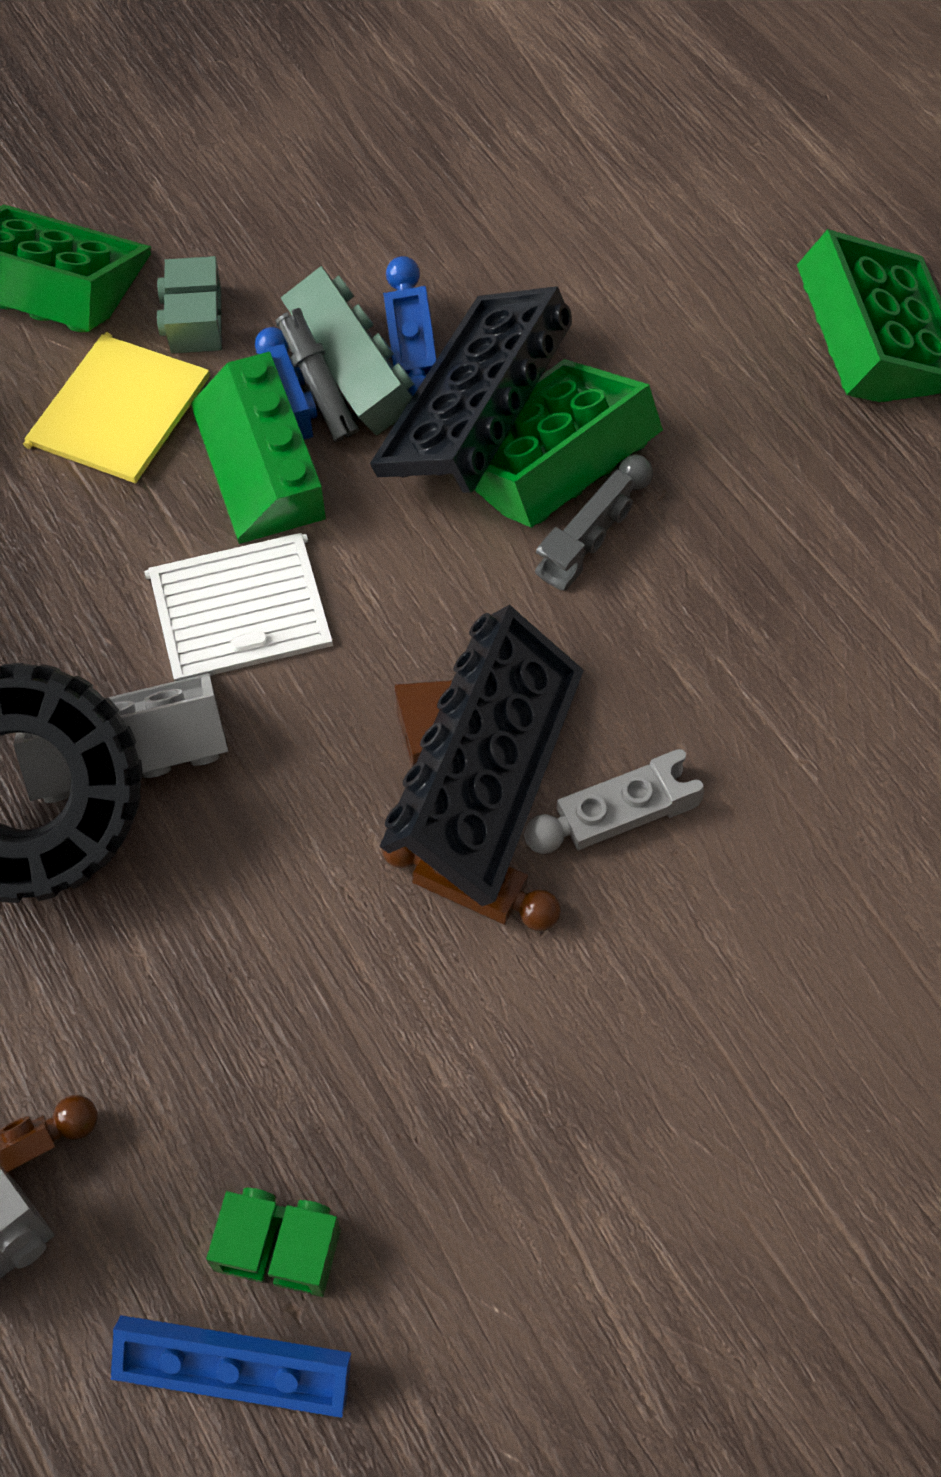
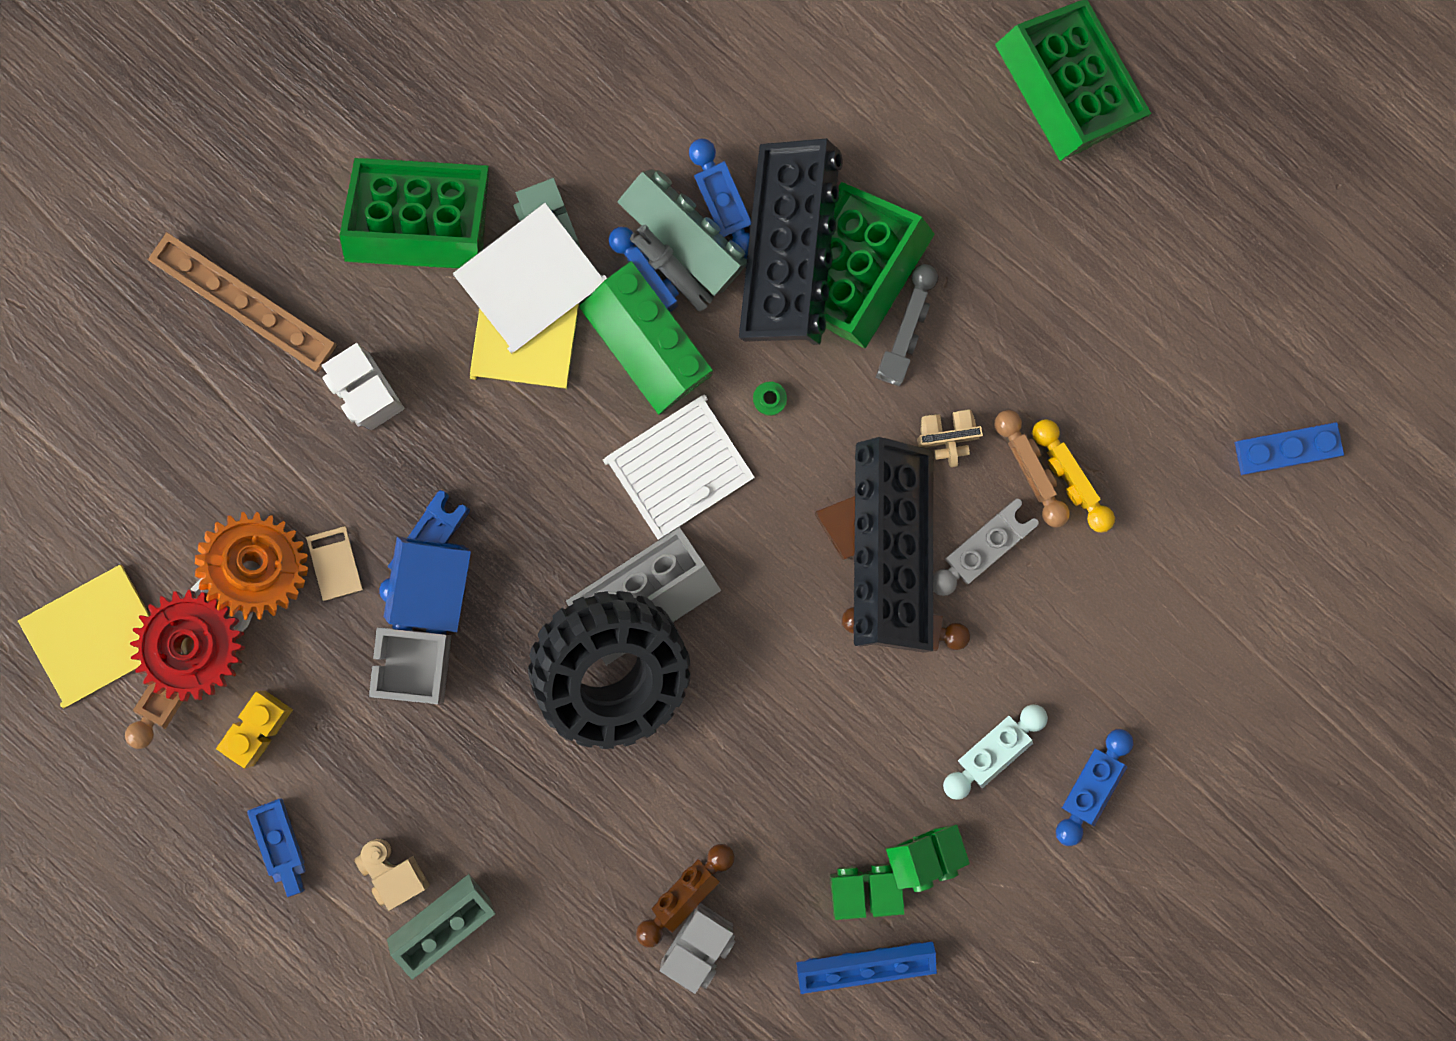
camera: 20 degrees left, 25 degrees up
none -> white piece [453,203,607,354]
none -> green plate [753,381,787,416]
none -> green piece [886,824,970,892]
none -> tan hips [917,410,983,468]
none -> light aqua plate [943,704,1048,800]
none -> medium nougat plate [994,410,1070,527]
none -> yellow plate [1032,419,1115,533]
none -> blue plate [1056,729,1134,846]

